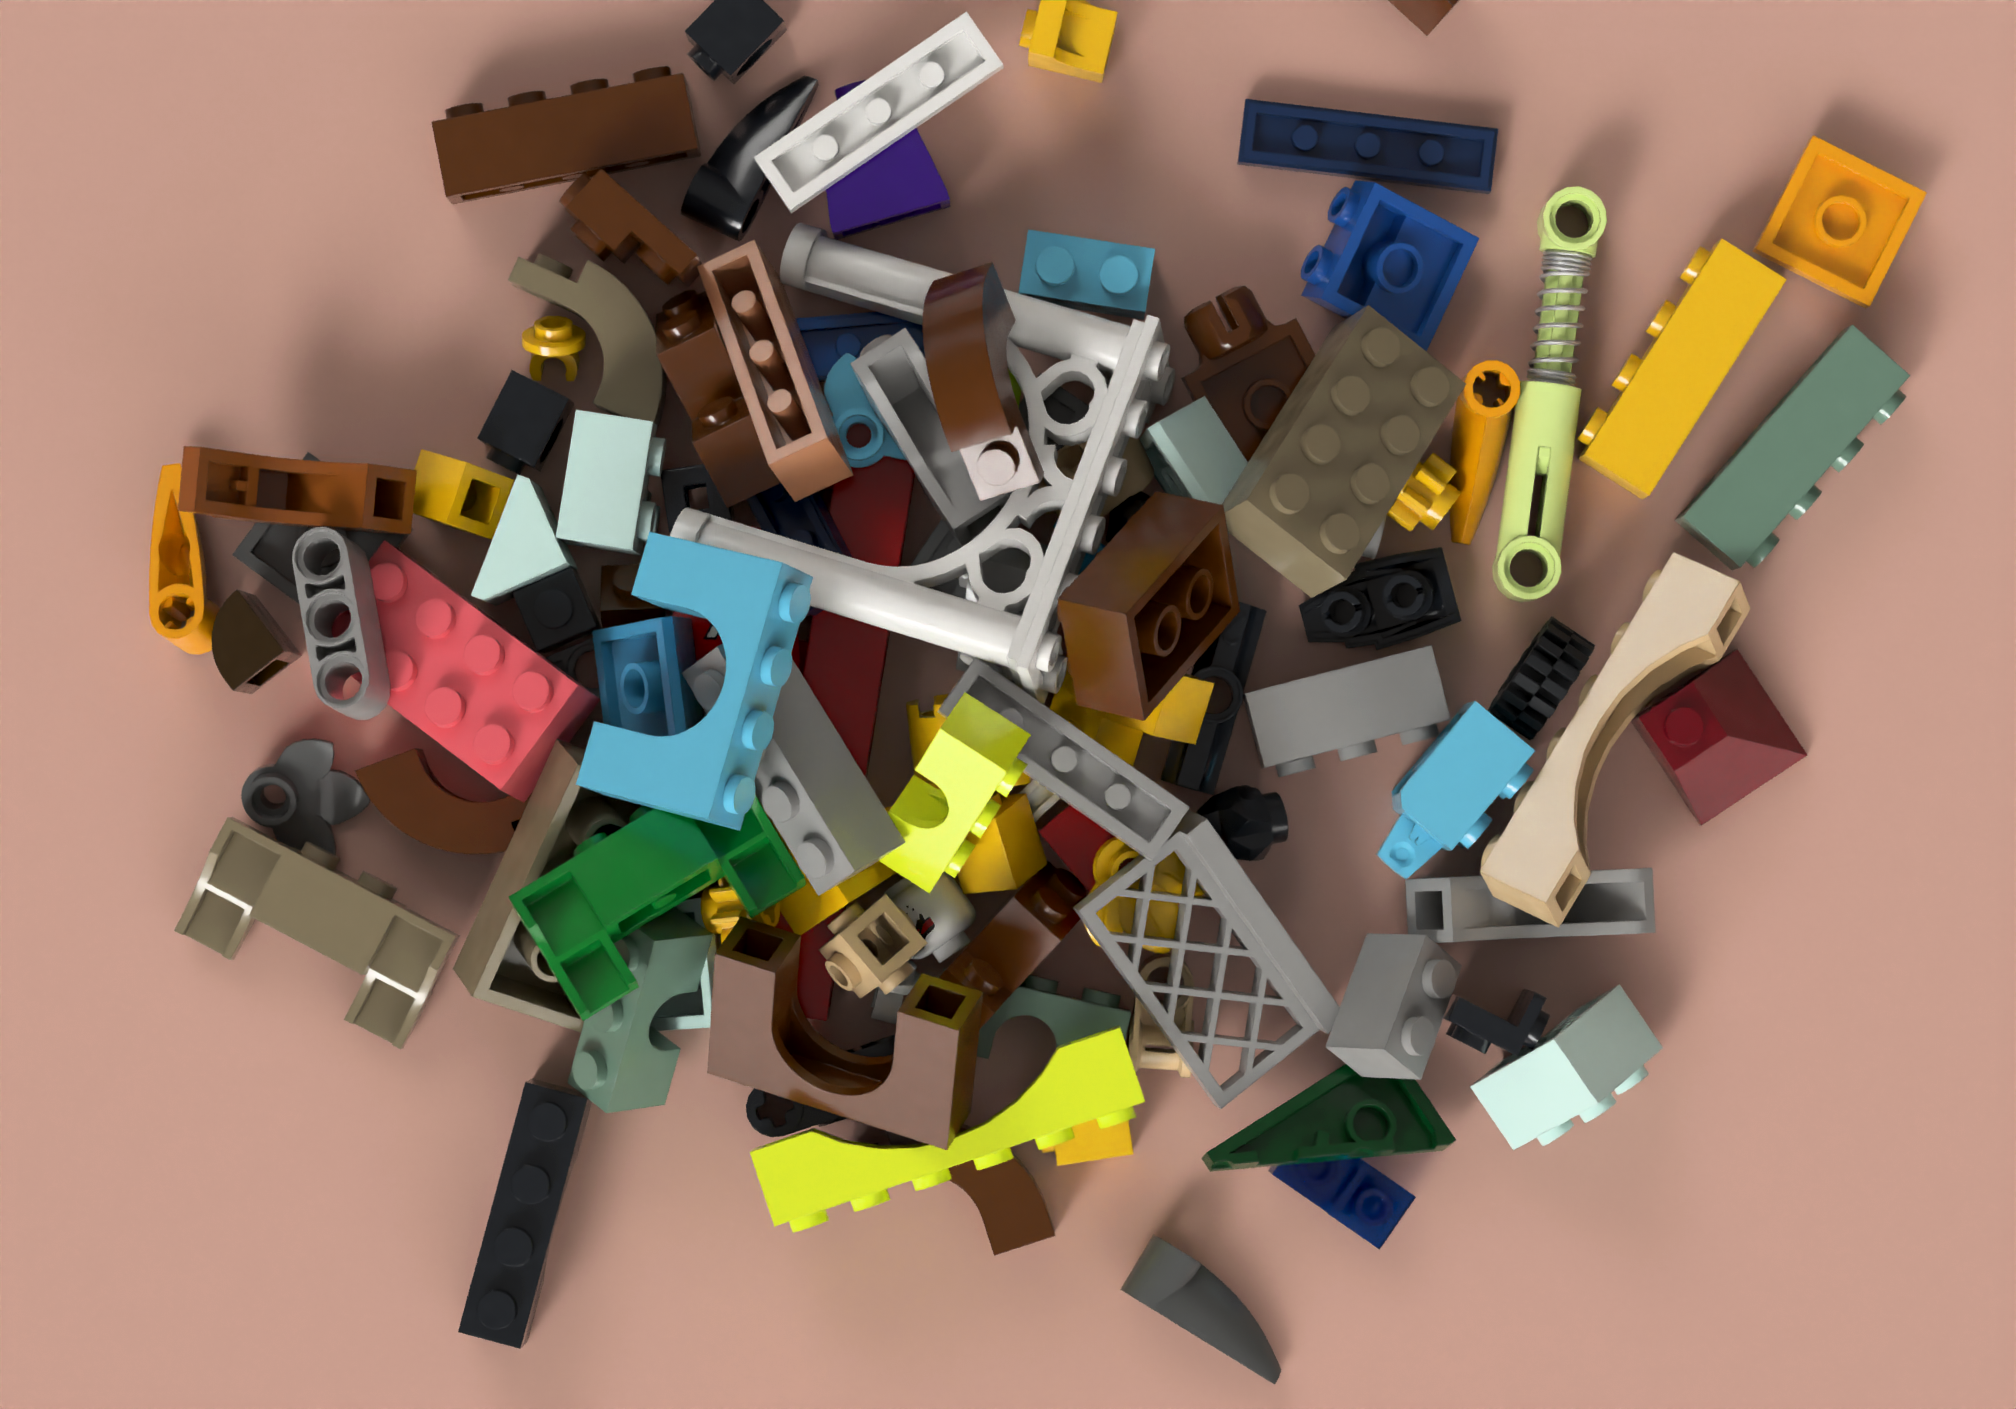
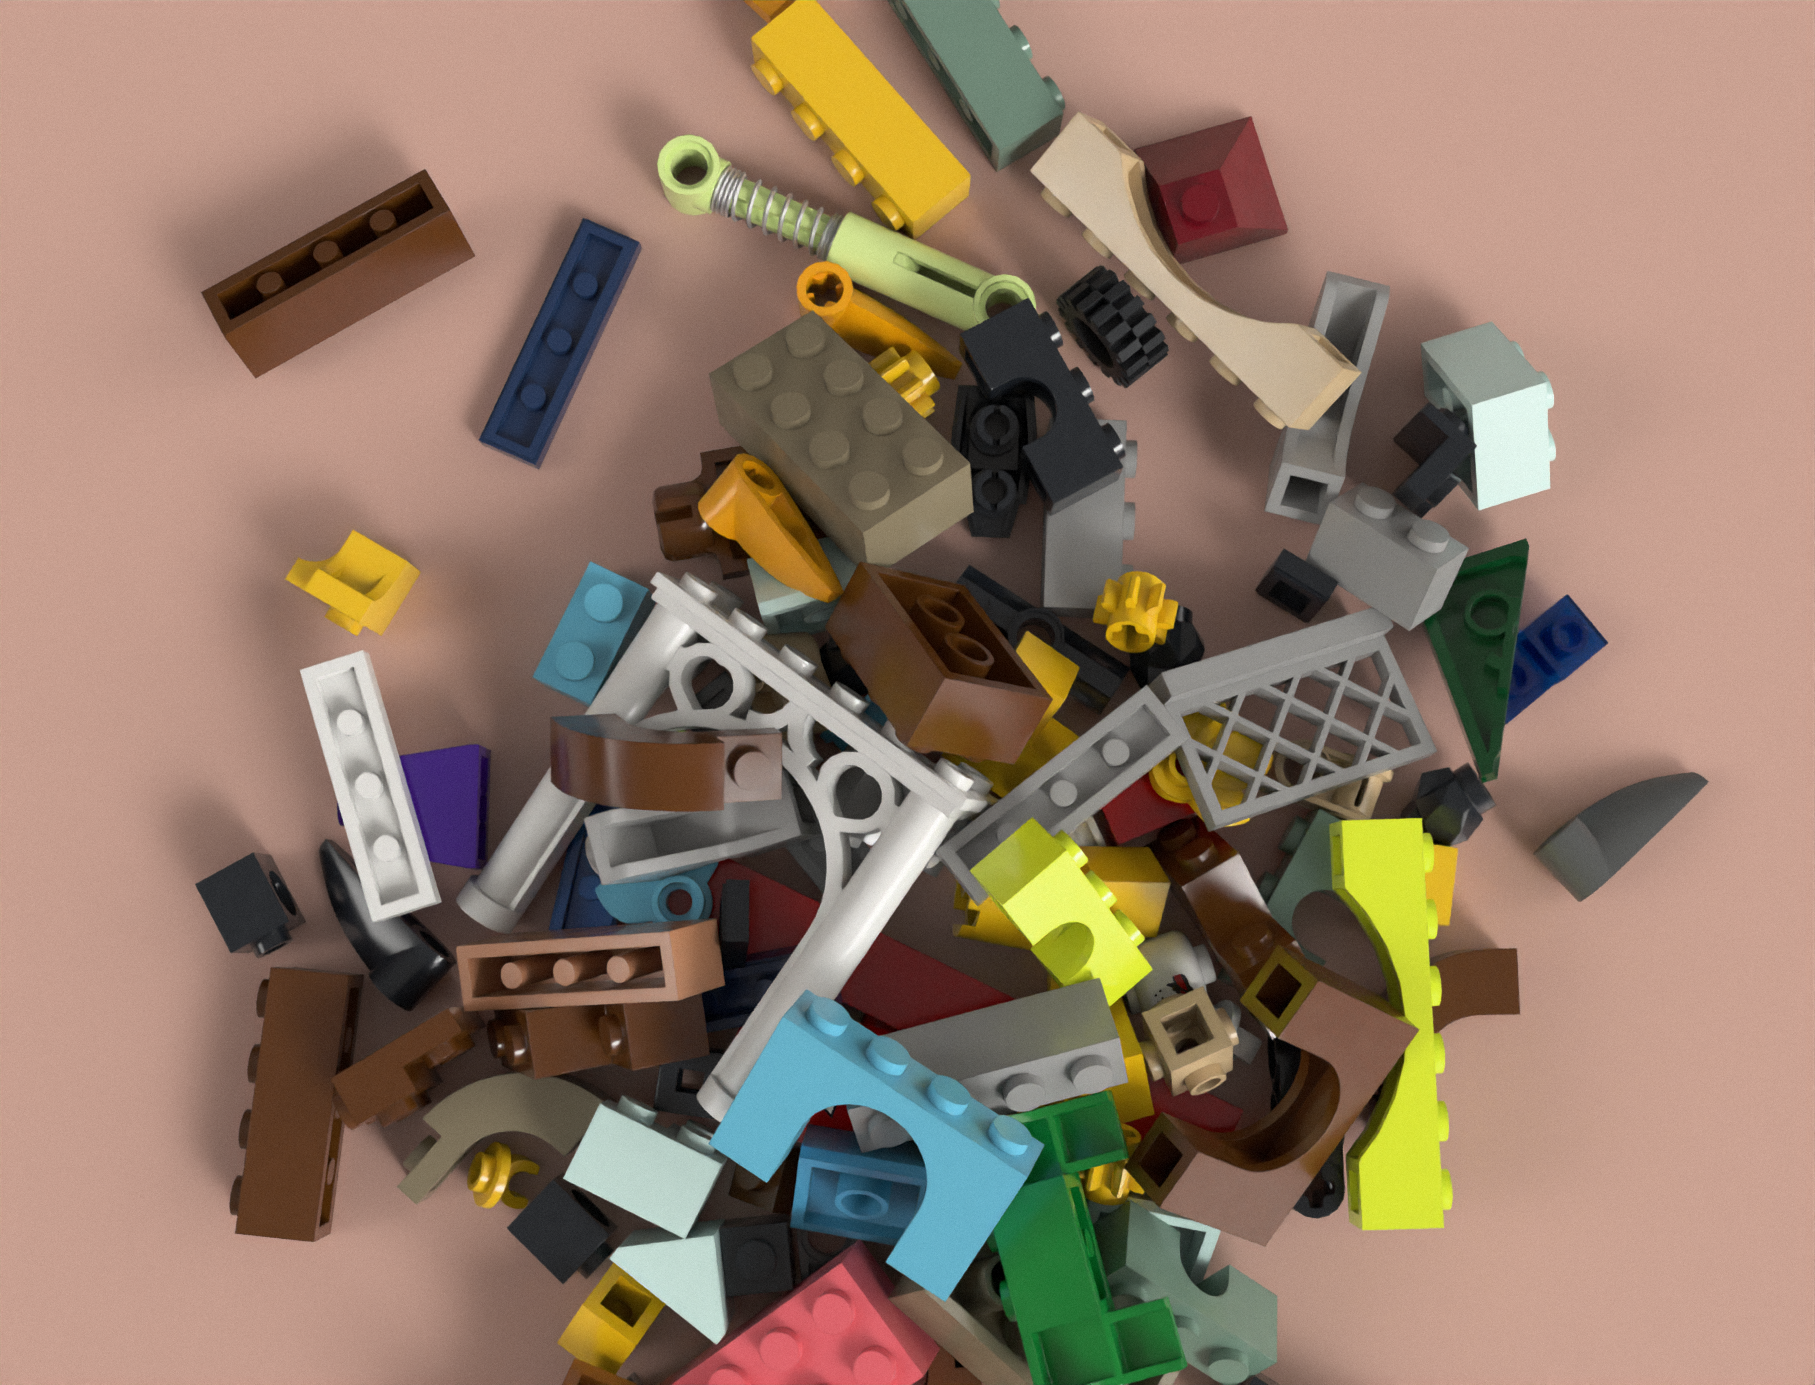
camera: 80 degrees left, 5 degrees down
blue plate [1301,180,1479,352] -> none
medium azure hinge [1376,701,1535,879] -> none
none -> light orange piece [698,453,844,603]
none -> black tile [719,879,750,968]
none -> black arch [959,298,1126,516]
none -> yellow gear [1093,571,1178,653]
none -> black tile [1255,549,1339,623]
none -> black rock [1400,762,1497,847]

